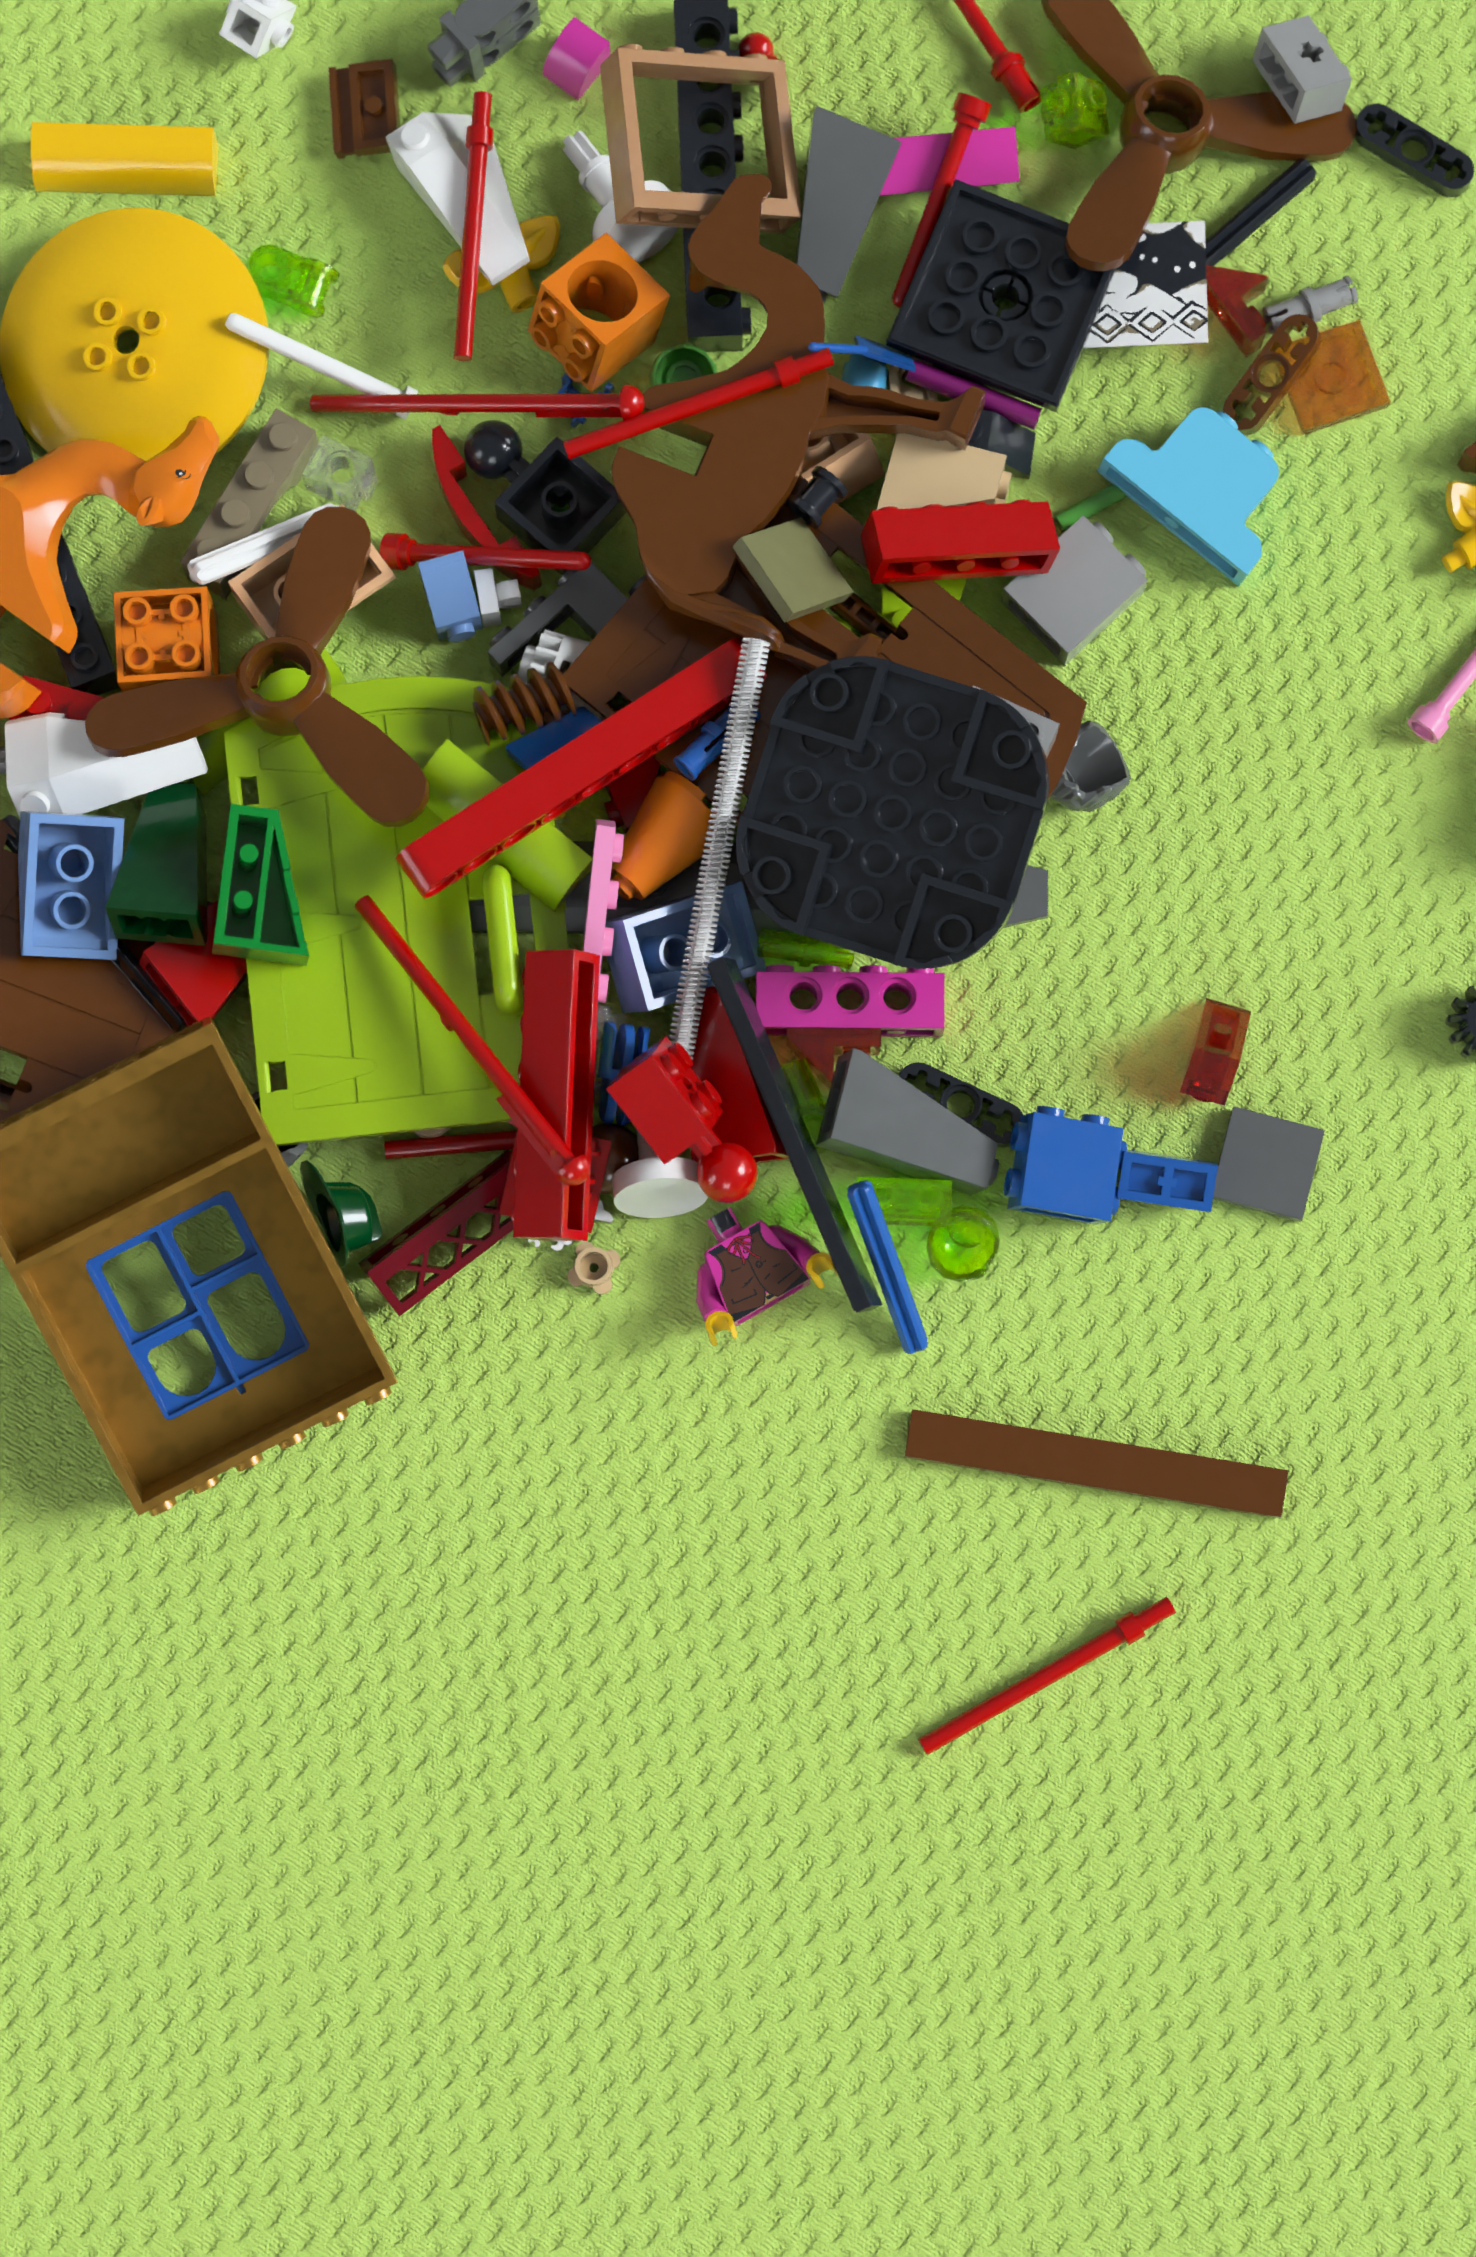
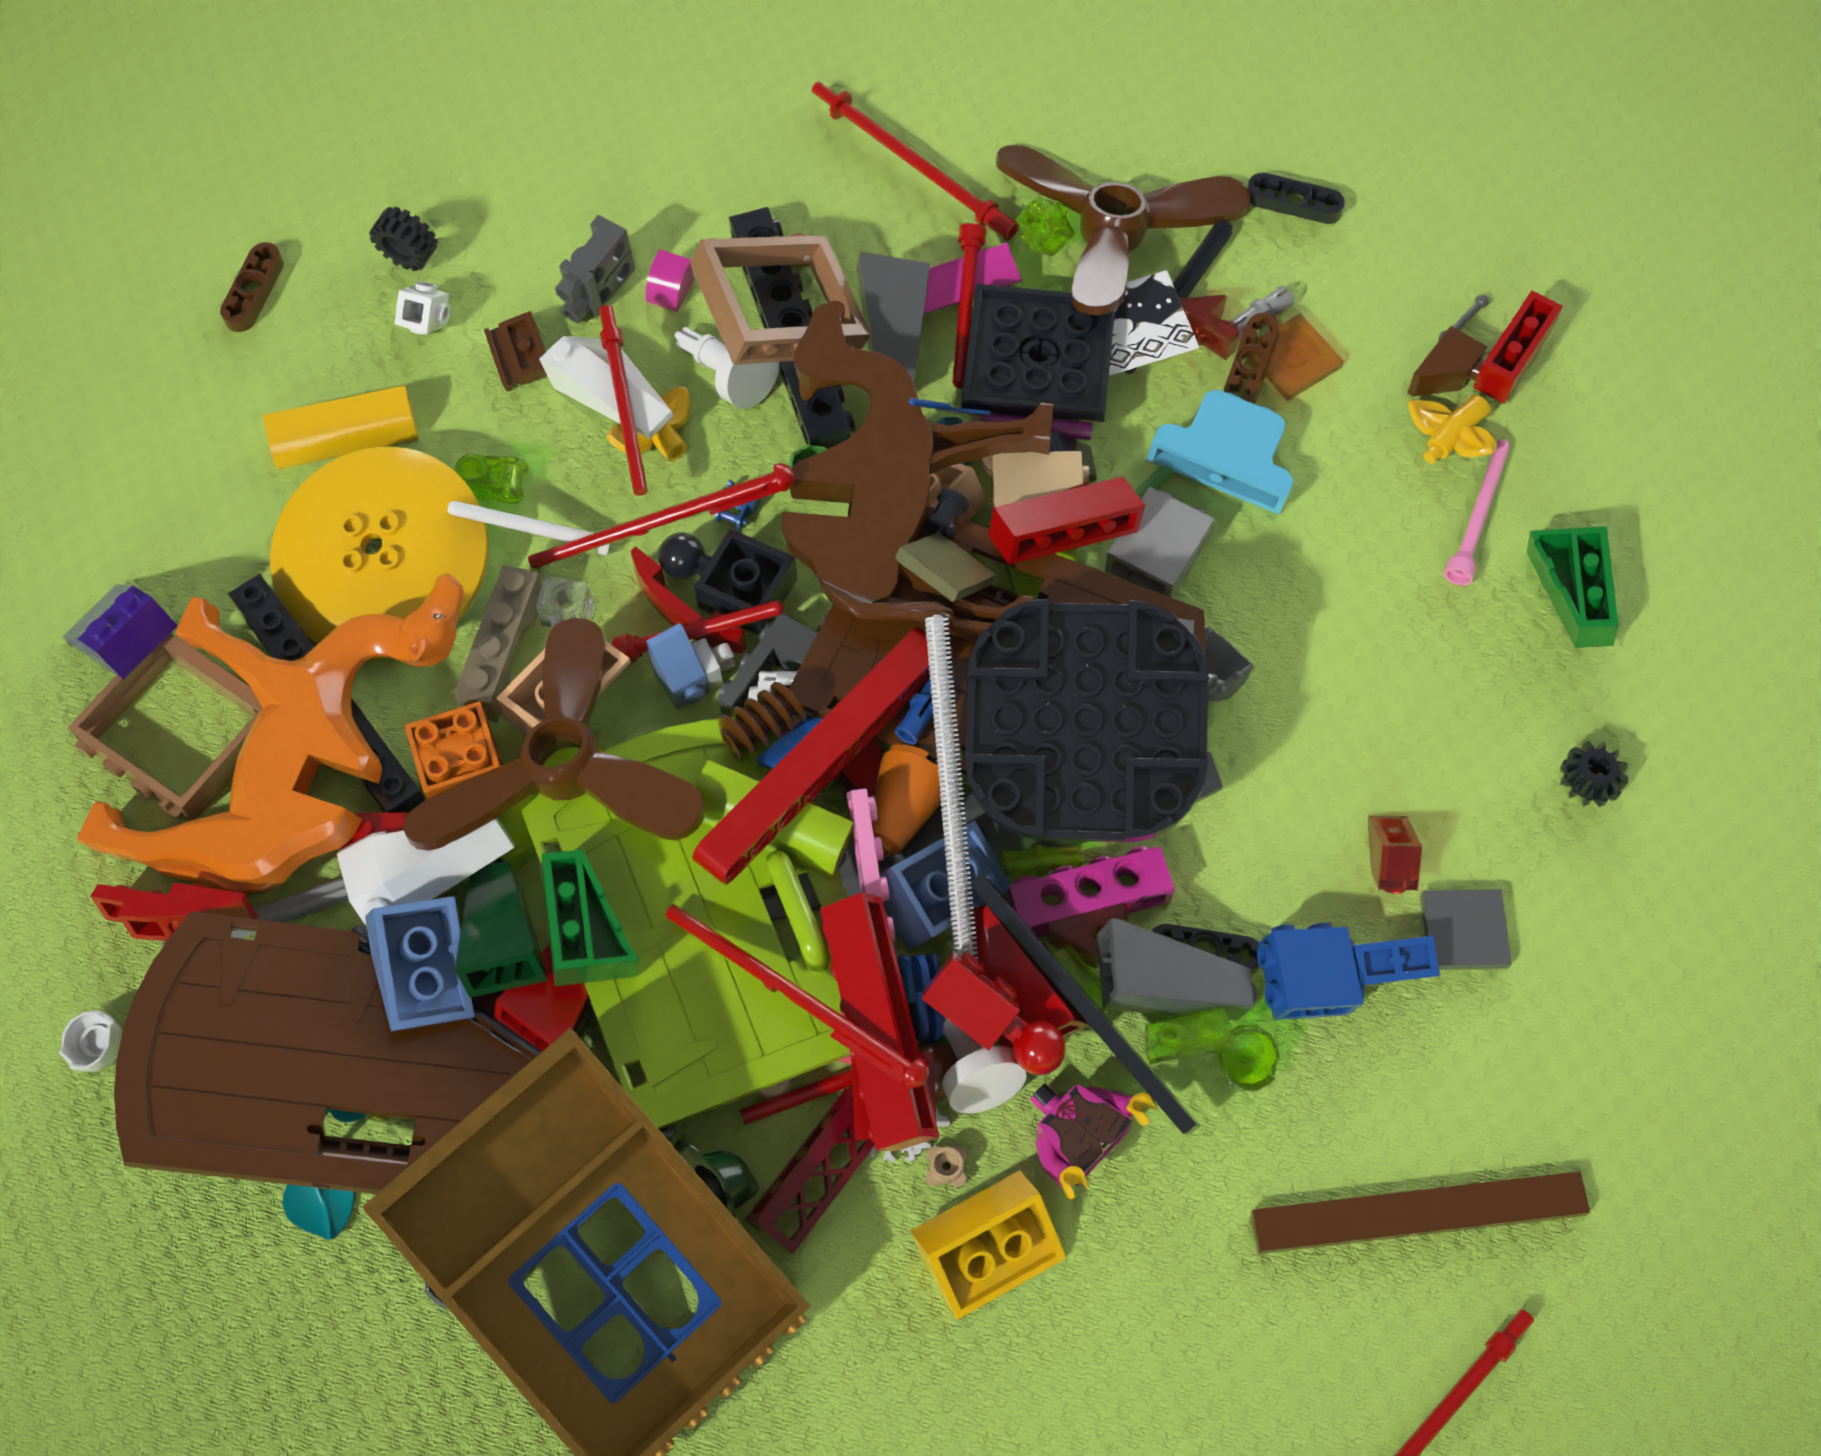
camera: 15 degrees left, 15 degrees down
white axle [187,503,339,585] -> none
orange brick [528,233,670,392] -> none
red bar [563,347,834,460] -> none
blue axle [847,1180,928,1354] -> none
light grey brick [1252,15,1352,123] -> none
none -> yellow slope [910,1170,1066,1320]

